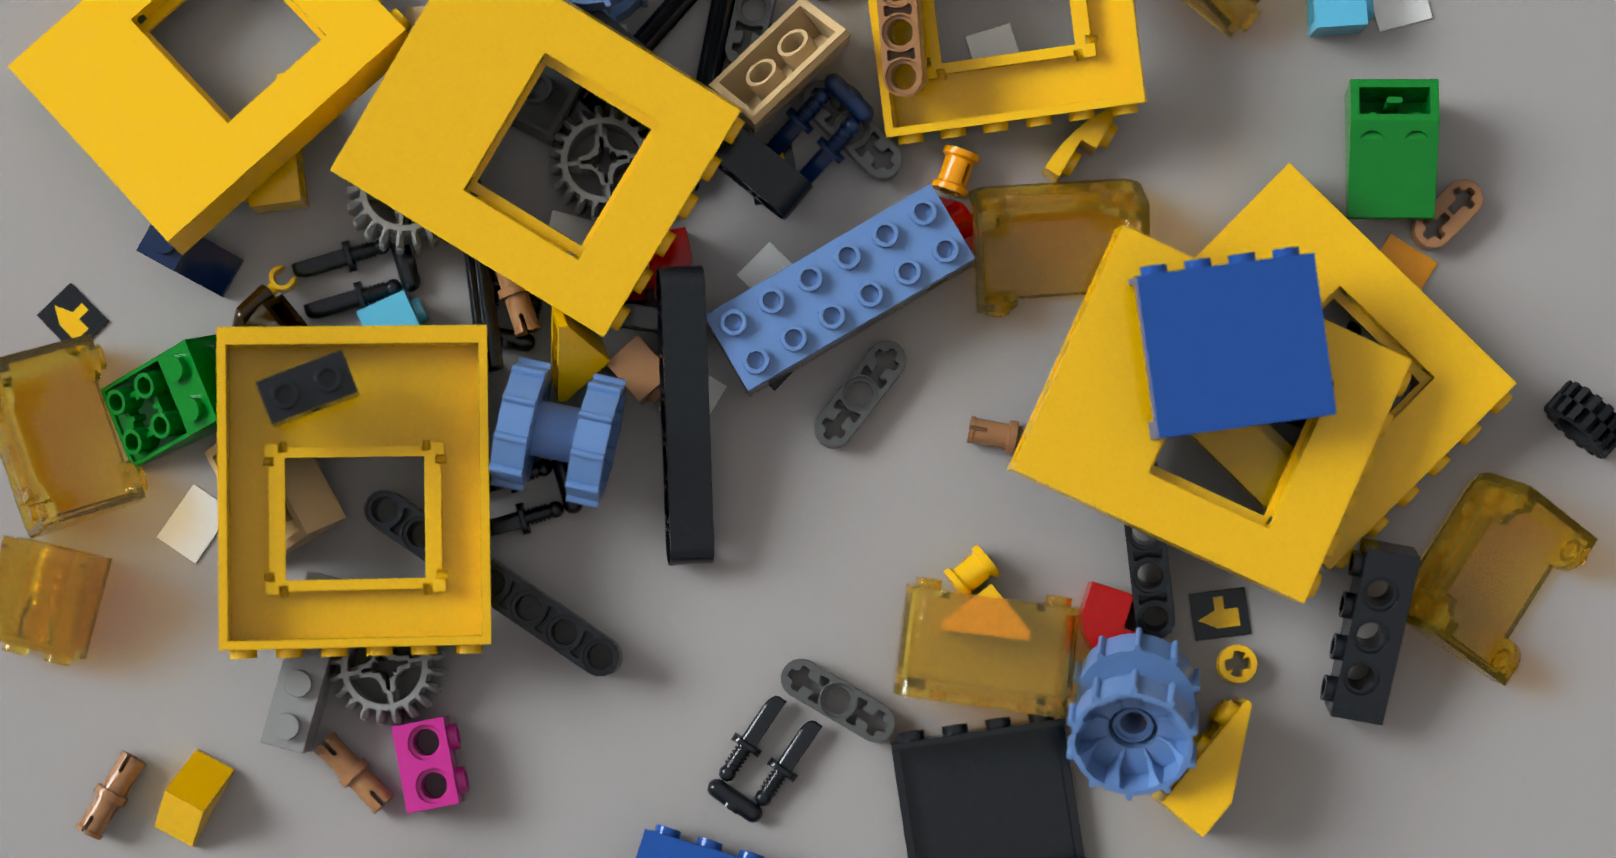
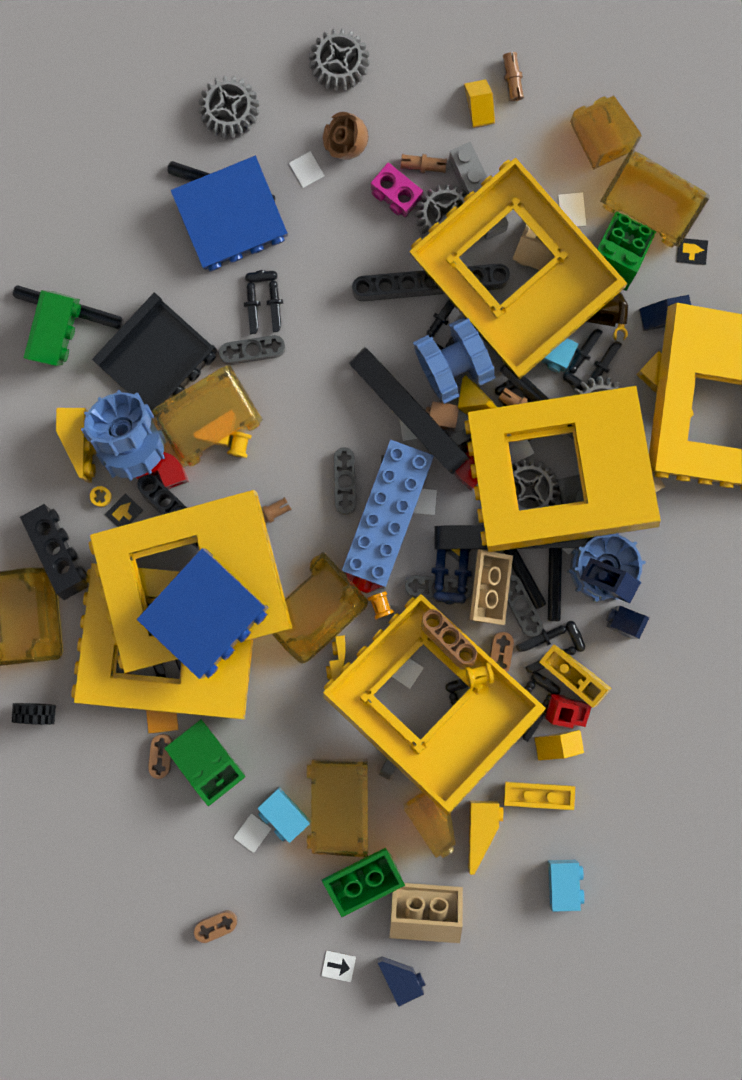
camera: 140 degrees right, 0 degrees up
black brick [255,350,360,428] -> none

